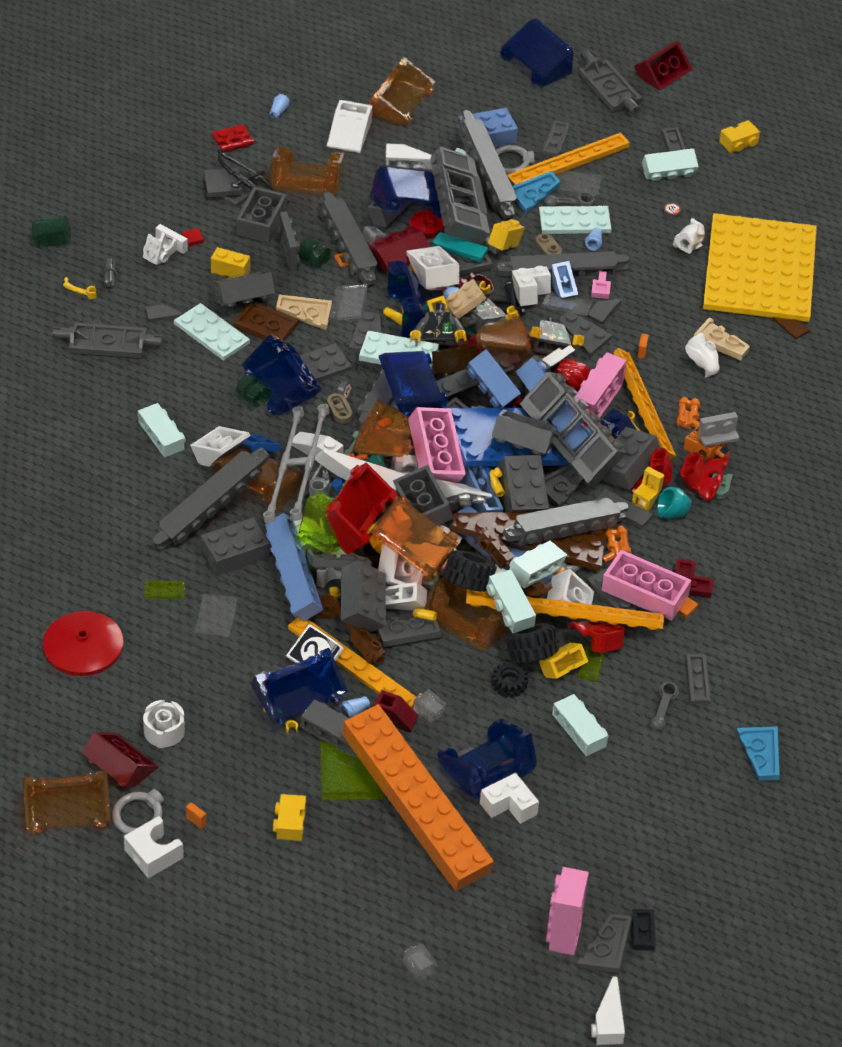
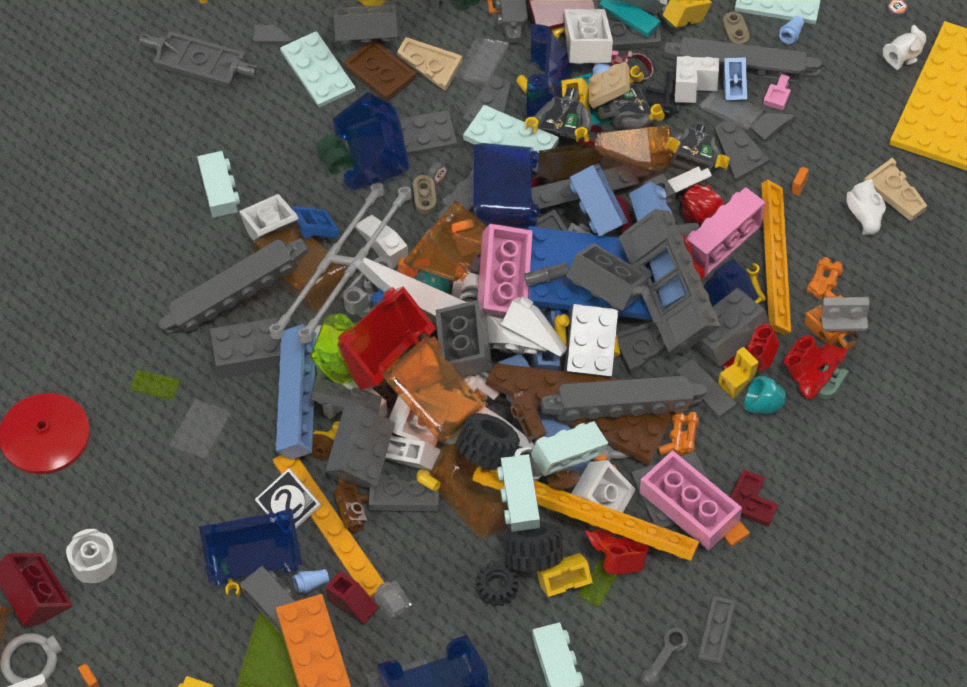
camera: 20 degrees right, 10 degrees up
none -> white slope [501,297,568,357]
none -> dark grey axle [524,263,569,287]

